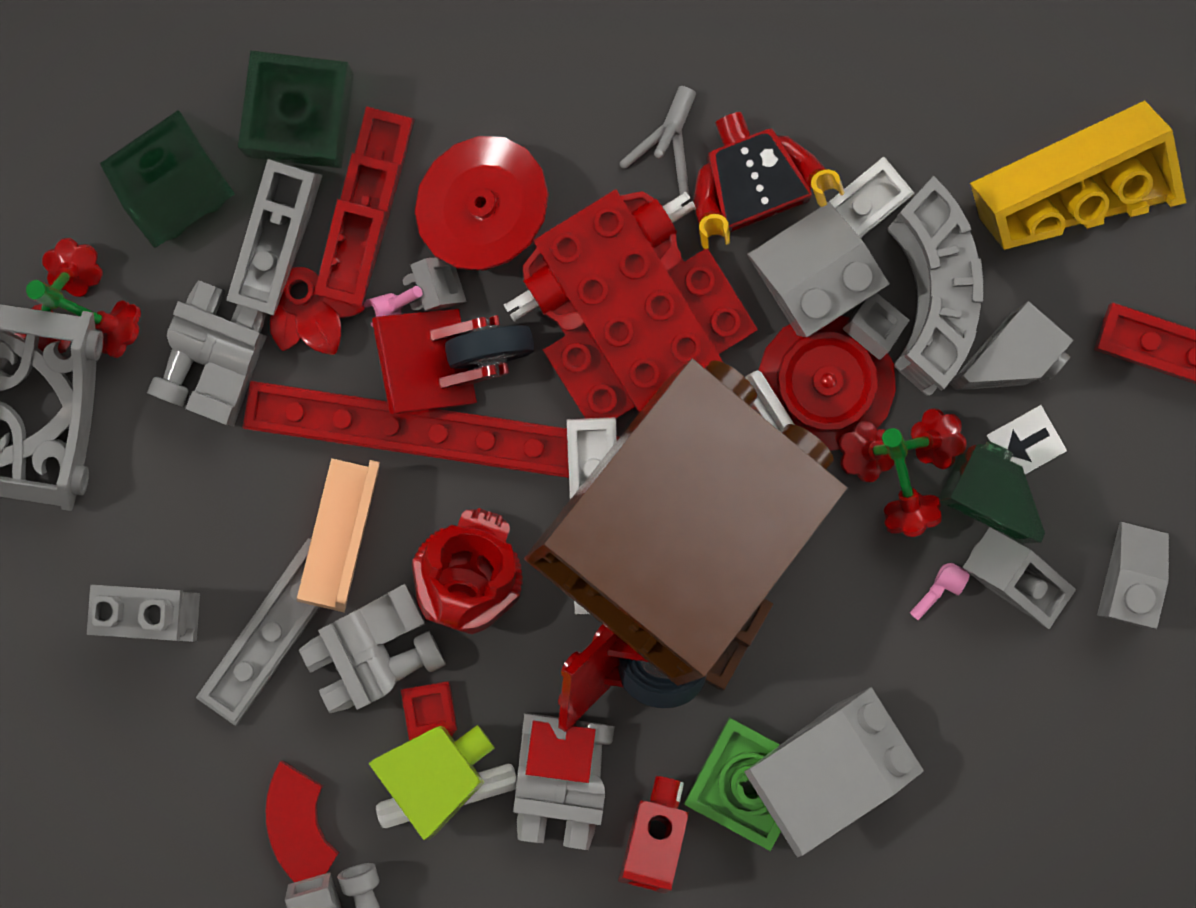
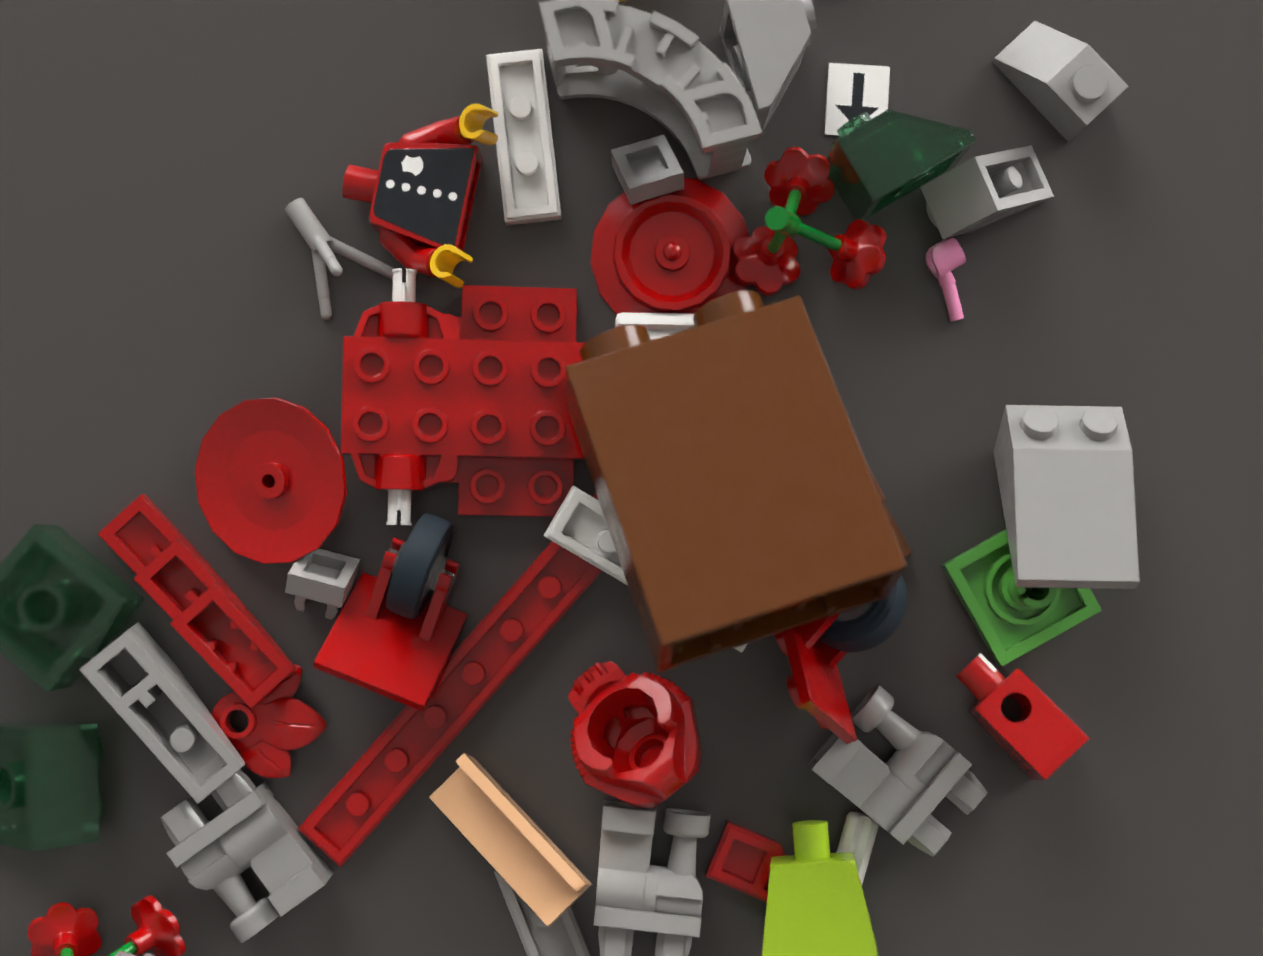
camera: 65 degrees left, 0 degrees up
bright pink hand [364,286,423,327] -> none
red sticker [525,720,596,783] -> none
light grey slope [747,202,889,337] -> none

